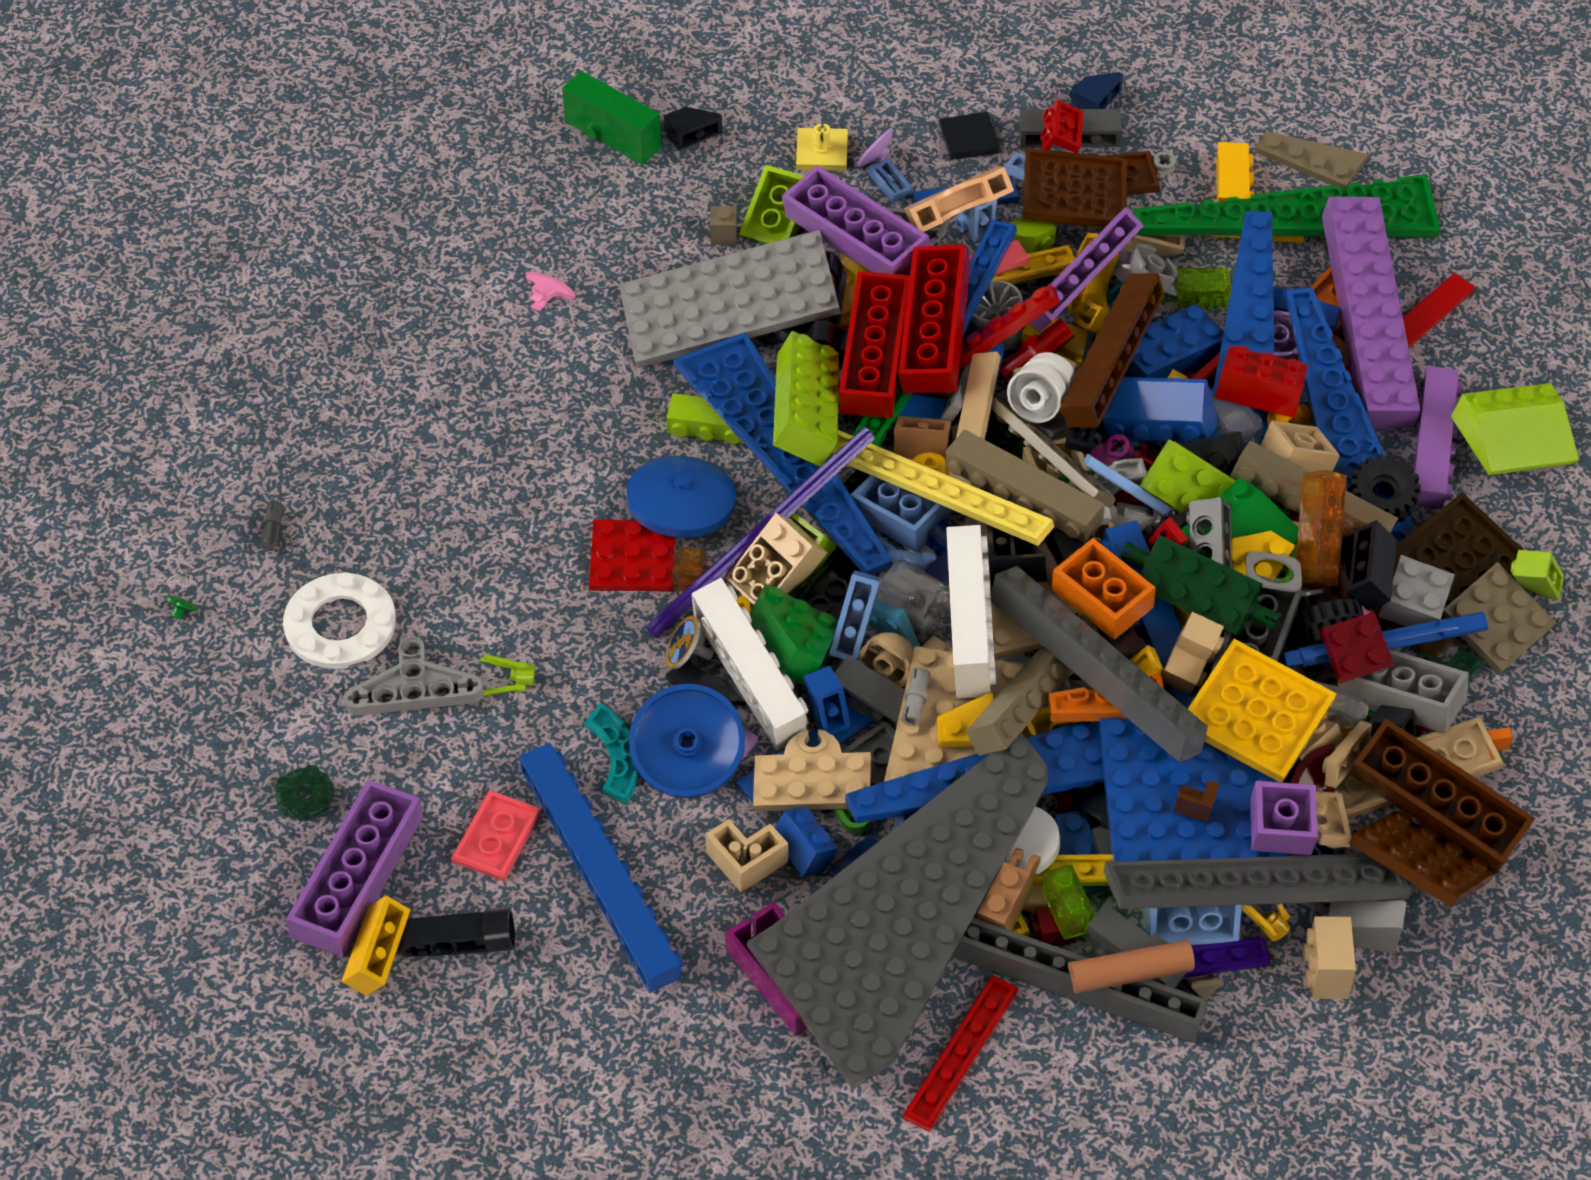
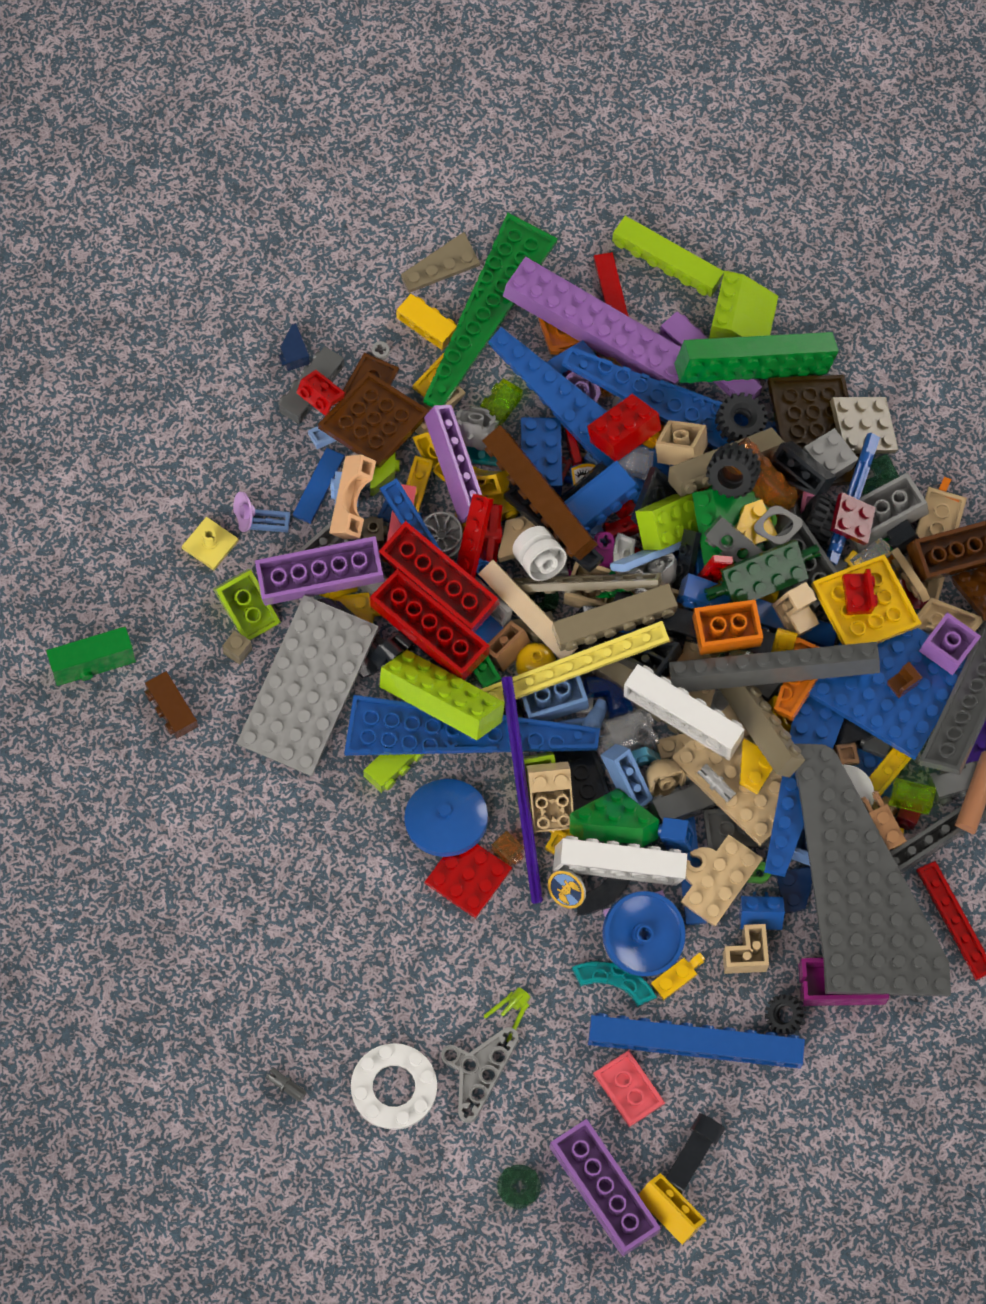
camera: 60 degrees left, 15 degrees up
green plant [166,594,198,619] -> none
bright pink piece [526,272,576,311] -> none
black slope [664,107,723,151] -> none
black tile [939,112,999,160] -> none
lime slope [1511,550,1564,600] -> none
none -> reddish brown brick [144,671,198,739]
none -> lime brick [612,215,724,297]
none -> yellow plate [651,953,705,1000]
none -> green brick [674,332,839,383]
none -> black tyre [706,442,761,499]
none -> black tyre [765,994,807,1034]
none -> medium nougat tile [834,743,860,765]
none -> red bracket [842,569,878,615]

